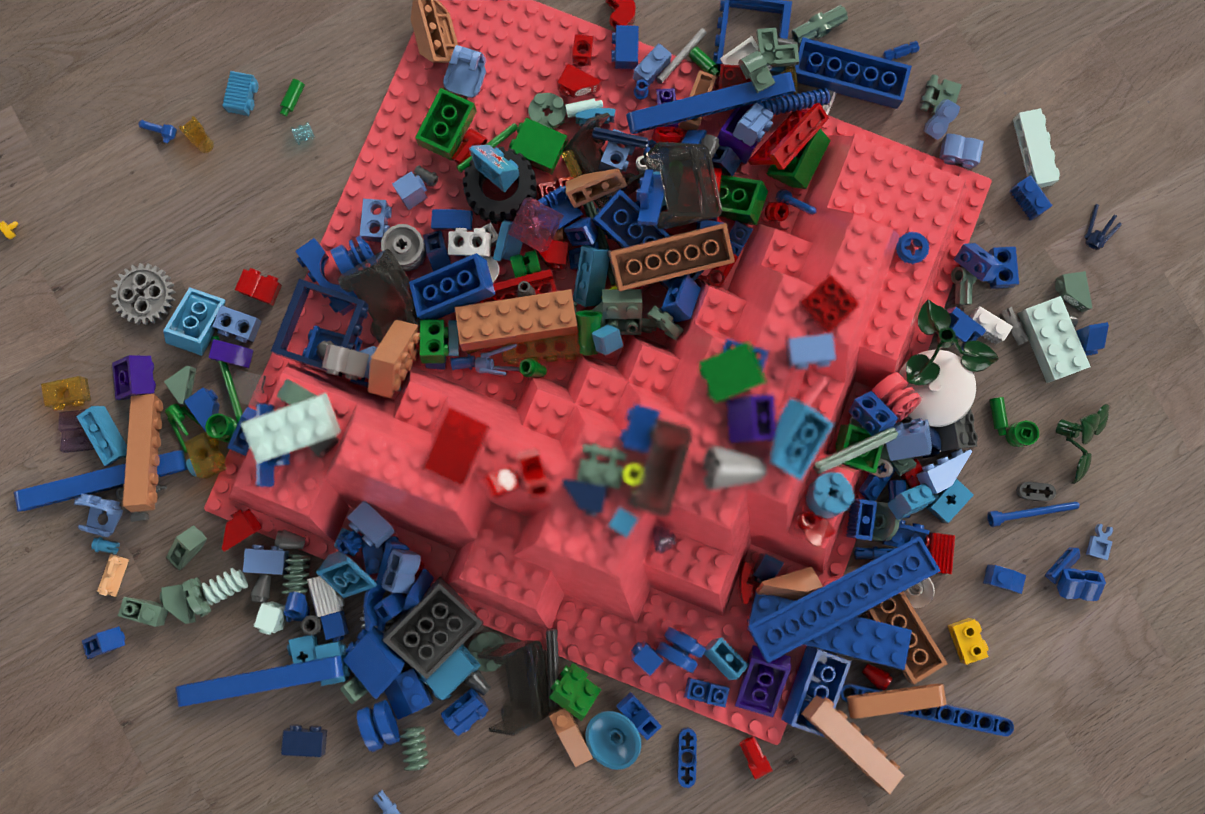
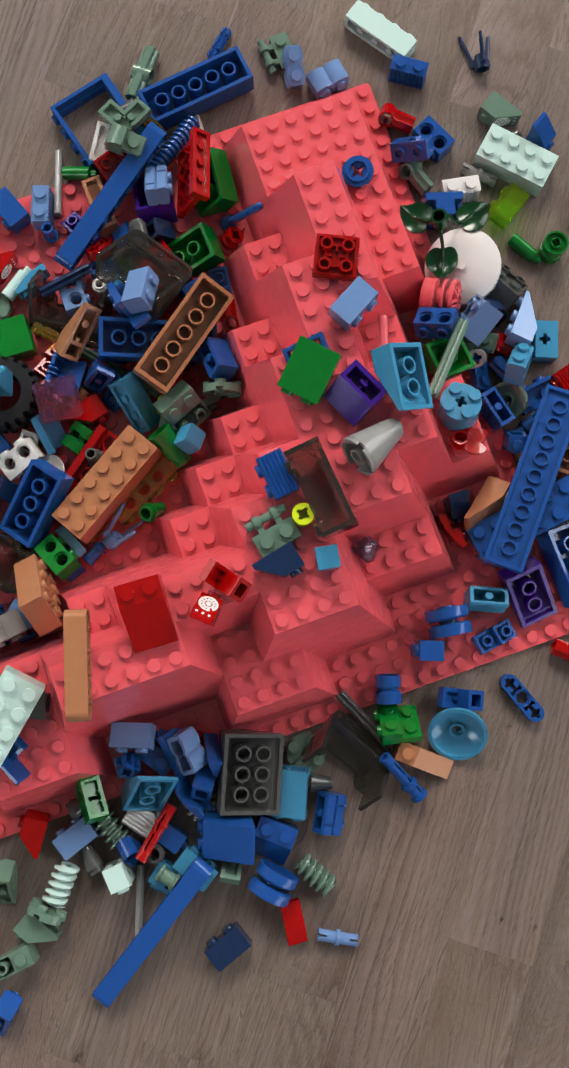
camera: 40 degrees left, 0 degrees up
none -> nougat beam [63,609,92,722]
none -> green brick [75,775,109,825]
none -> medium blue brick [121,266,159,314]
none -> light grey bar [134,864,145,938]
none -> red pin [135,802,177,864]
none -> sand green bush [154,864,181,891]
none -> red slope [280,898,308,946]
none -> blue wheel [375,673,402,705]
none -> red piece [378,103,416,134]
none -> blue pin [379,752,427,803]
none -> clear neon green brick [488,182,530,230]
none -> blue brick [502,430,528,454]

